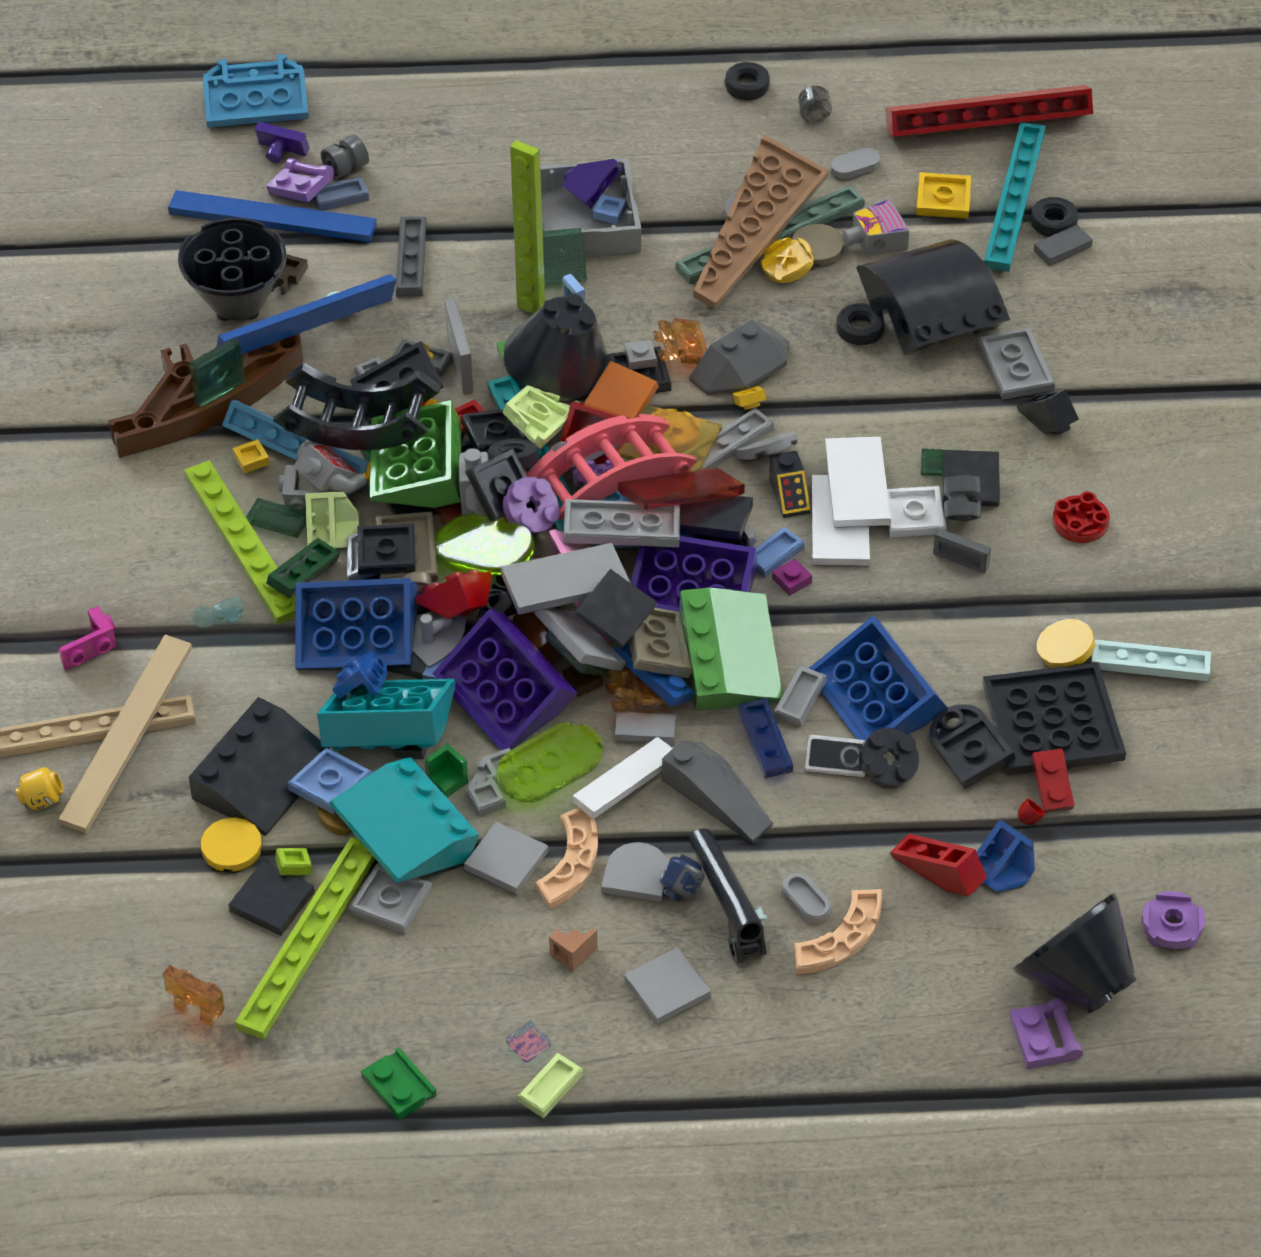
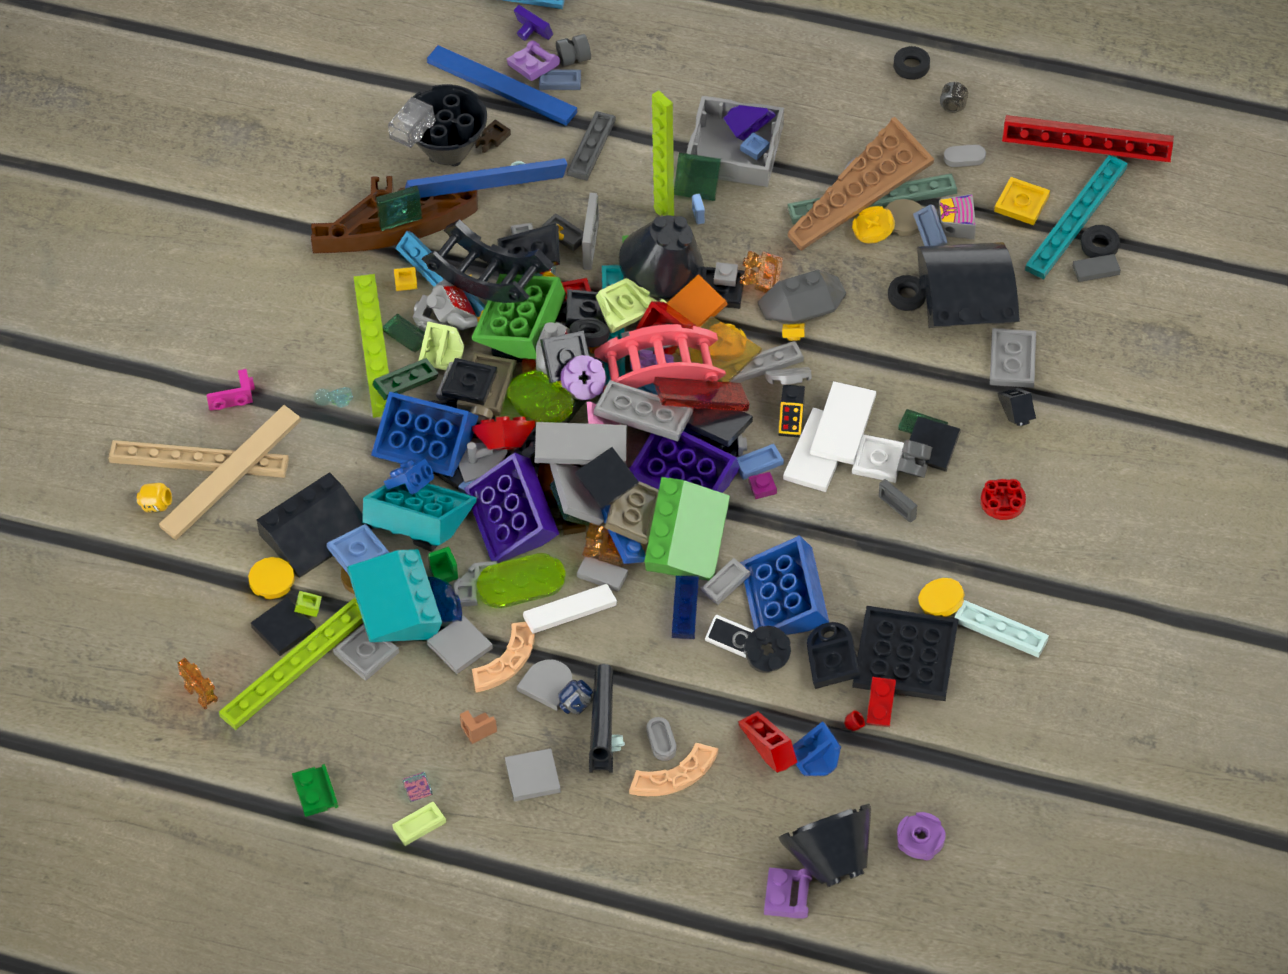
camera: 20 degrees right, 5 degrees up
dark grey wedge [662,741,773,844] -> none
none -> clear brick [388,97,435,148]
none -> clear blue tile [428,577,462,622]
none -> sand blue tile [913,204,948,246]

